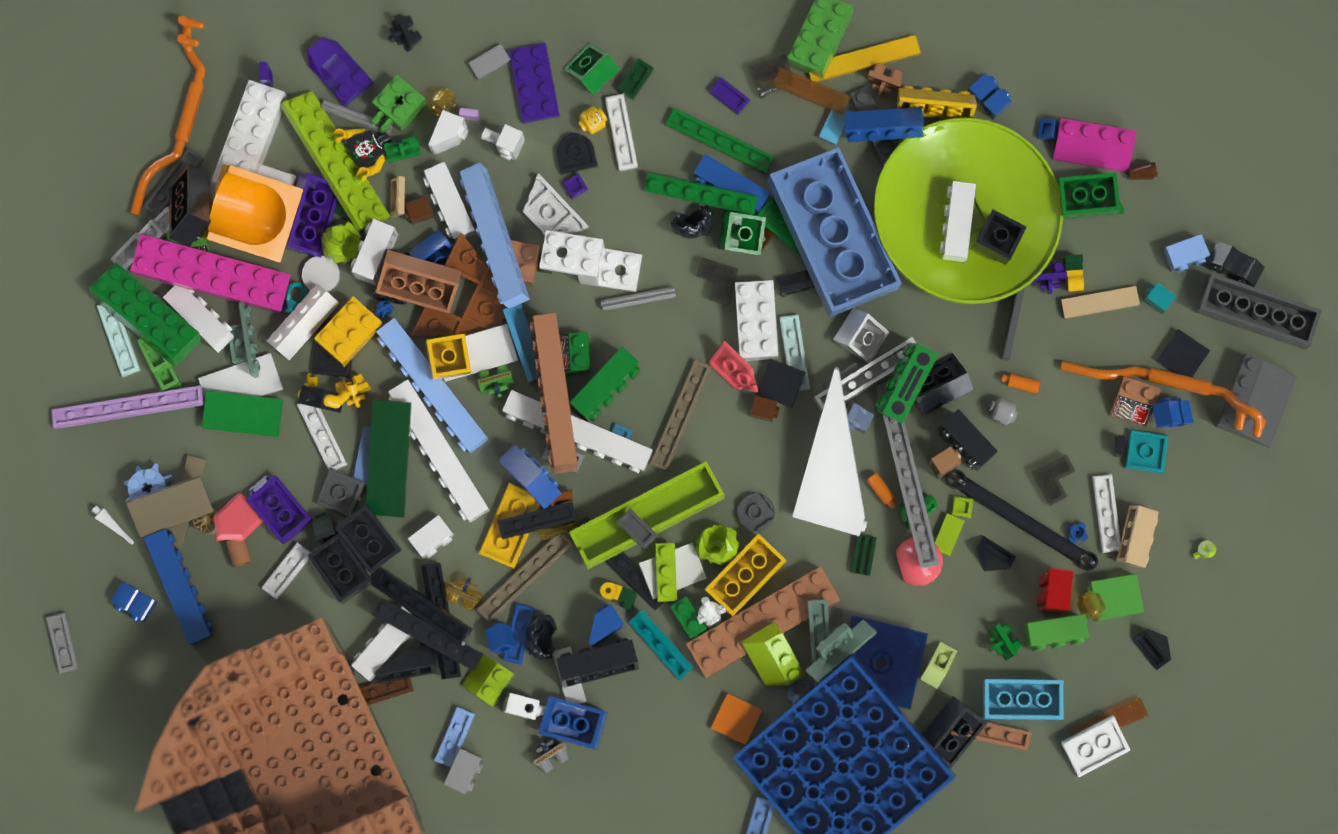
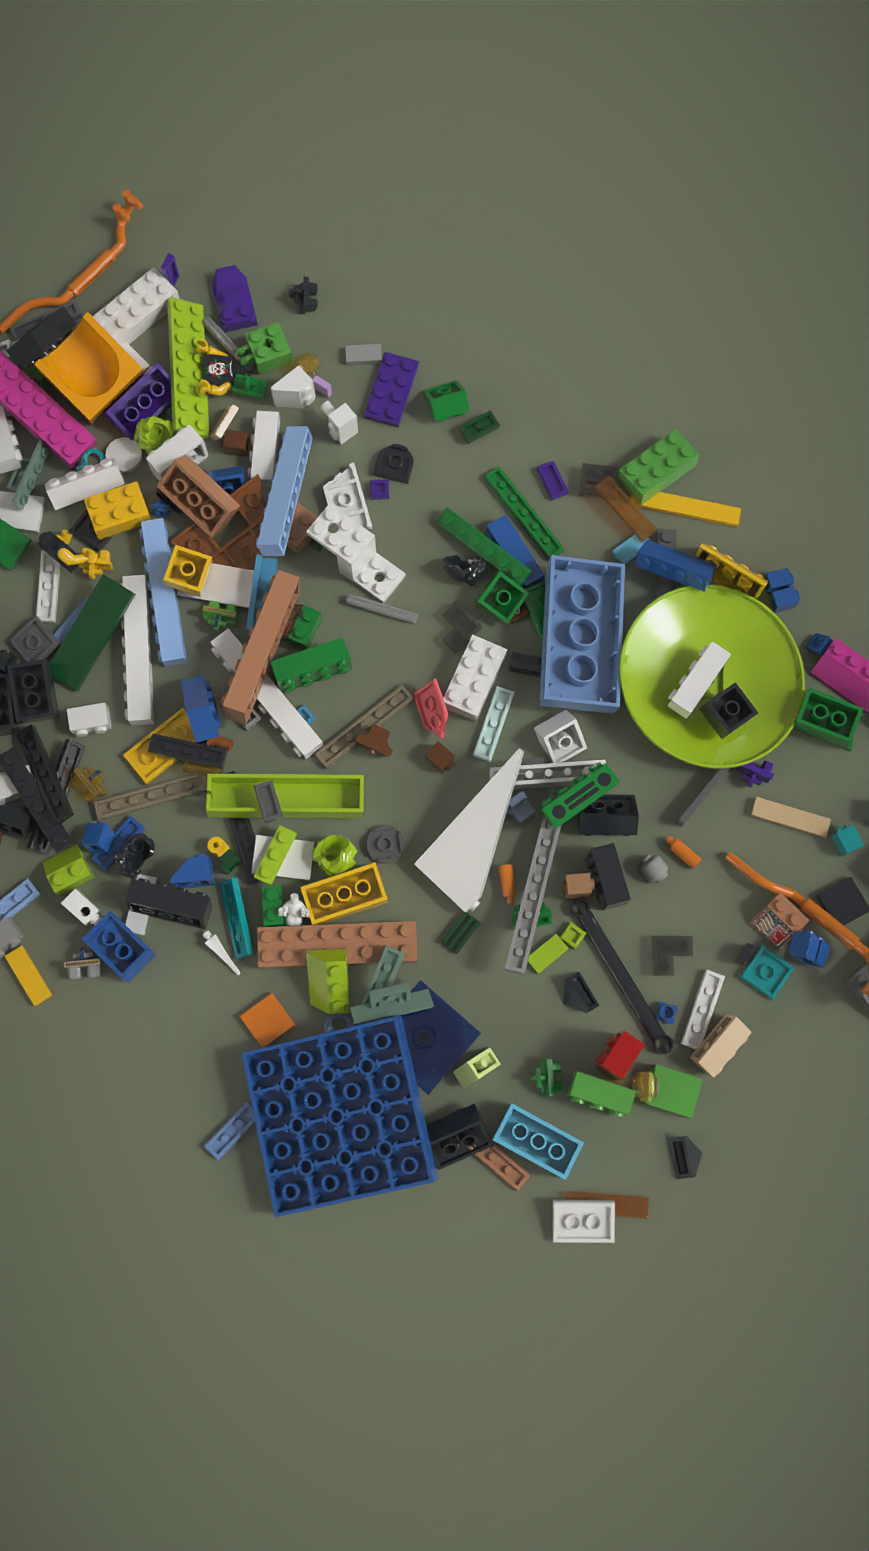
camera: 20 degrees right, 5 degrees down
yellow head [578,106,607,134] -> none
white tile [605,94,638,171] -> none
black tile [756,359,806,408] -> none
nougat hips [867,63,902,97] -> none
coral cylinder [895,537,943,586] -> none
leg [1063,254,1084,292] -> none
lime piece [1193,540,1216,559] -> none
none -> yellow tile [5,945,53,1006]
none -> white piece [202,930,241,975]
none -> reddish brown brick [353,724,393,757]

